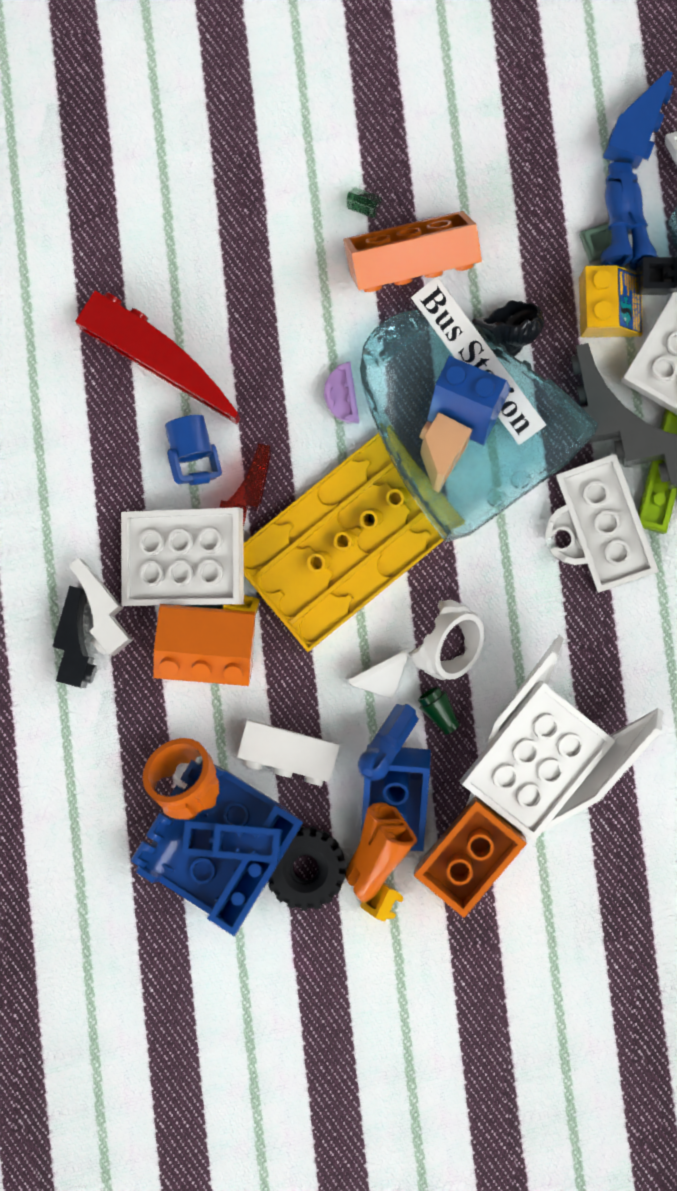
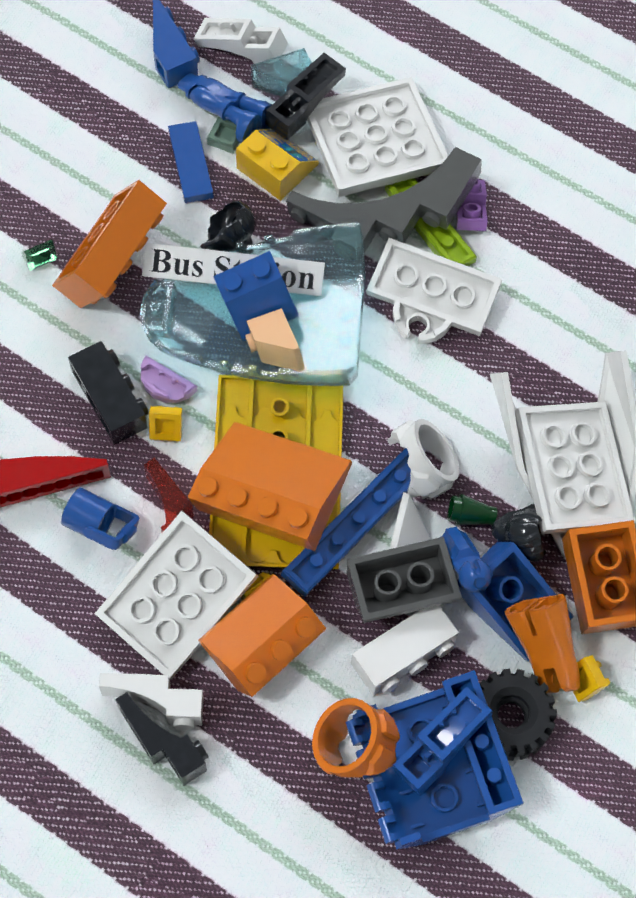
camera: 50 degrees left, 20 degrees down
none -> black brick [68,341,149,445]
none -> yellow tile [149,406,182,441]
none -> blue tile [168,121,214,203]
none -> orange slope [187,422,352,551]
none -> blue tile [280,448,411,597]
none -> dark grey slope [346,537,462,623]
none -> black hair [491,503,546,562]

